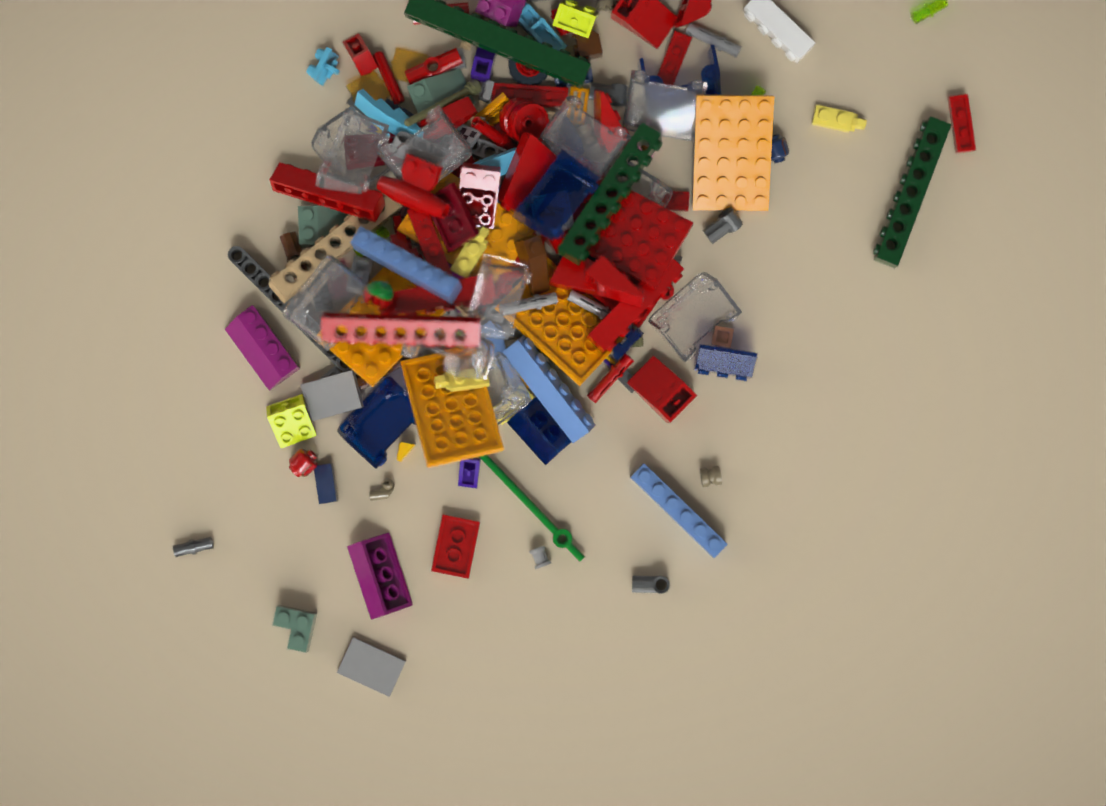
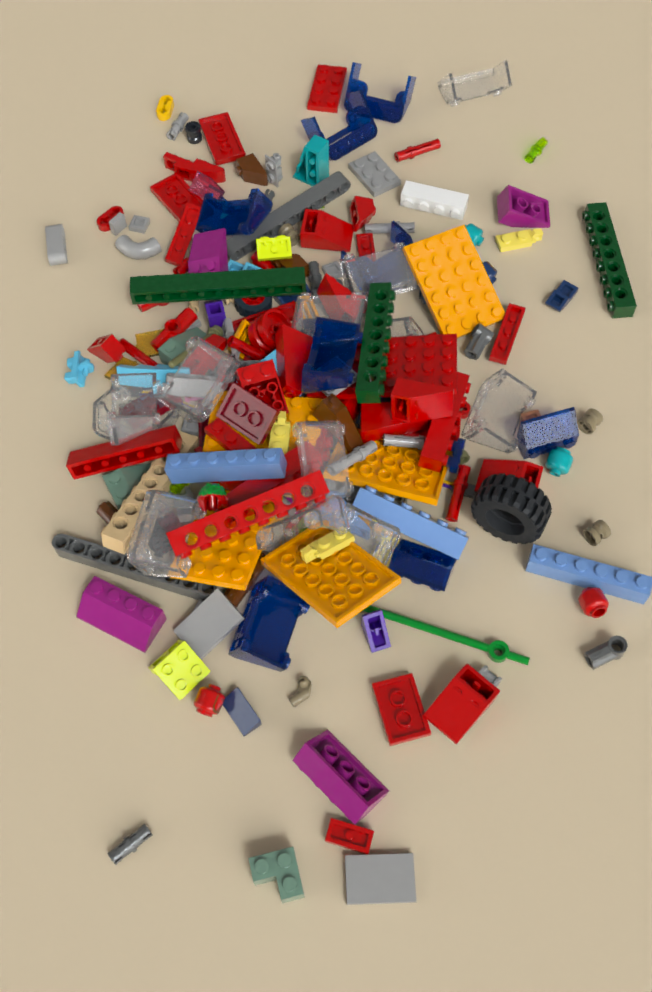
camera: 20 degrees left, 25 degrees down
red plate [377,153,450,219] -> none
yellow slope [396,442,416,462] -> none
red plate [948,94,976,154] -> none
none -> dark grey pin [308,261,322,290]
none -> light grey tile [322,261,344,279]
none -> red plate [325,818,374,855]
none -> red slope [423,664,500,745]
none -> teal head [465,223,484,247]
none -> black tyre [471,473,552,544]
none -> red plate [489,303,526,365]
none -> magenta slope [497,185,550,228]
none -> dark blue slope [545,280,579,312]
none -> teal head [545,447,573,477]
none -> dark tan wheel [577,408,603,434]
none -> red head [578,587,609,618]

